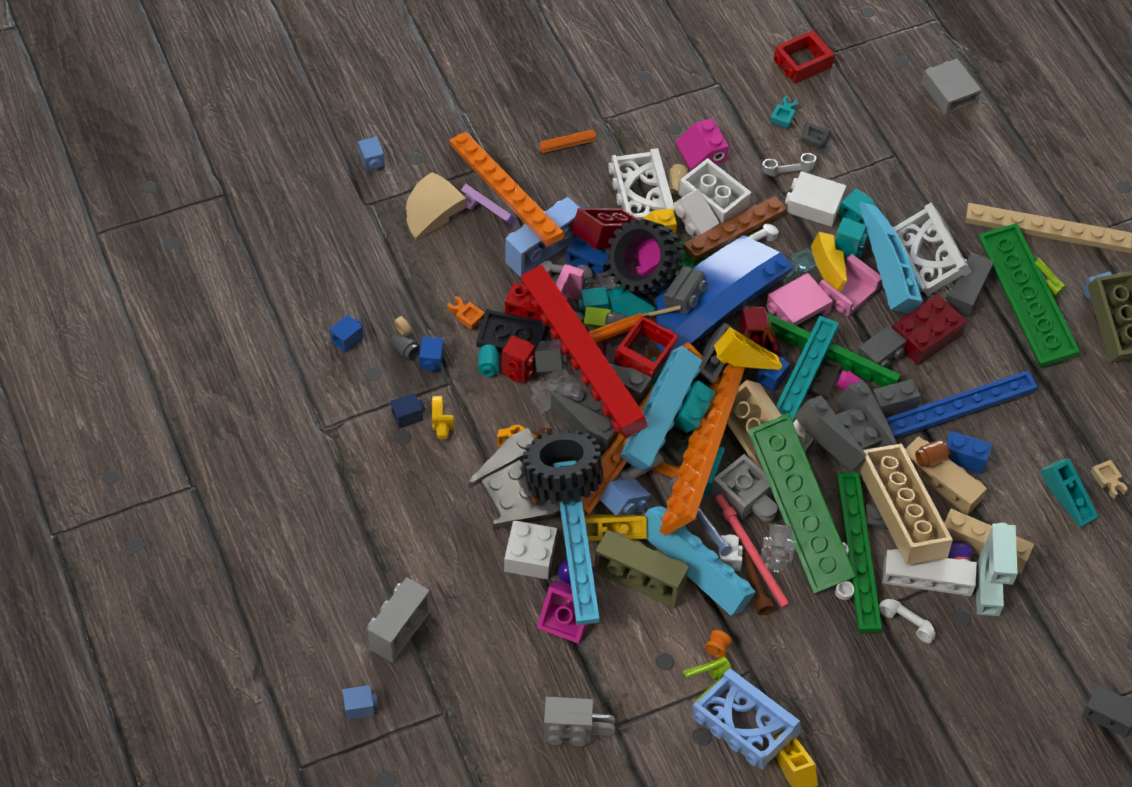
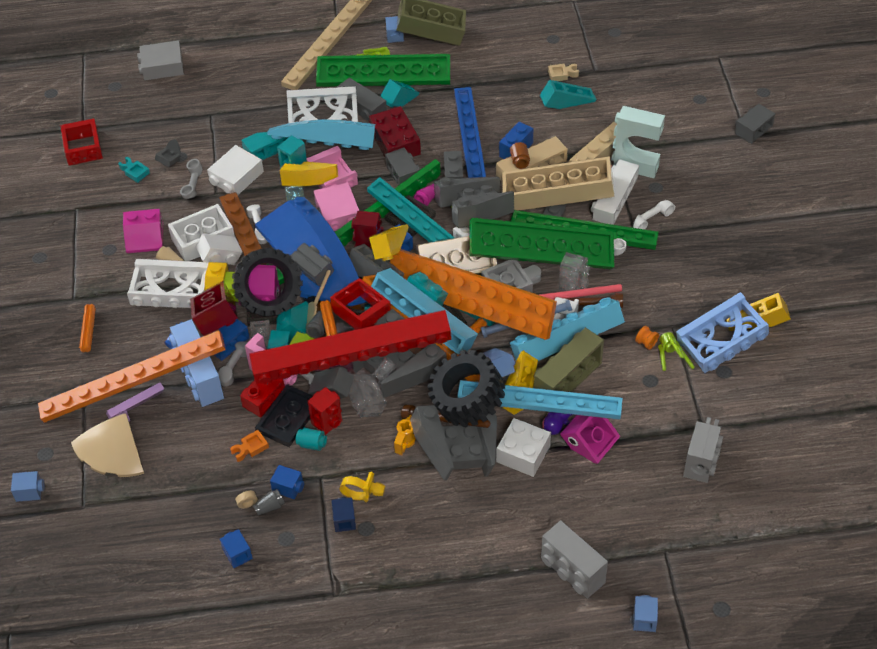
camera: 70 degrees left, 5 degrees down
none -> teal slope [380,79,419,108]

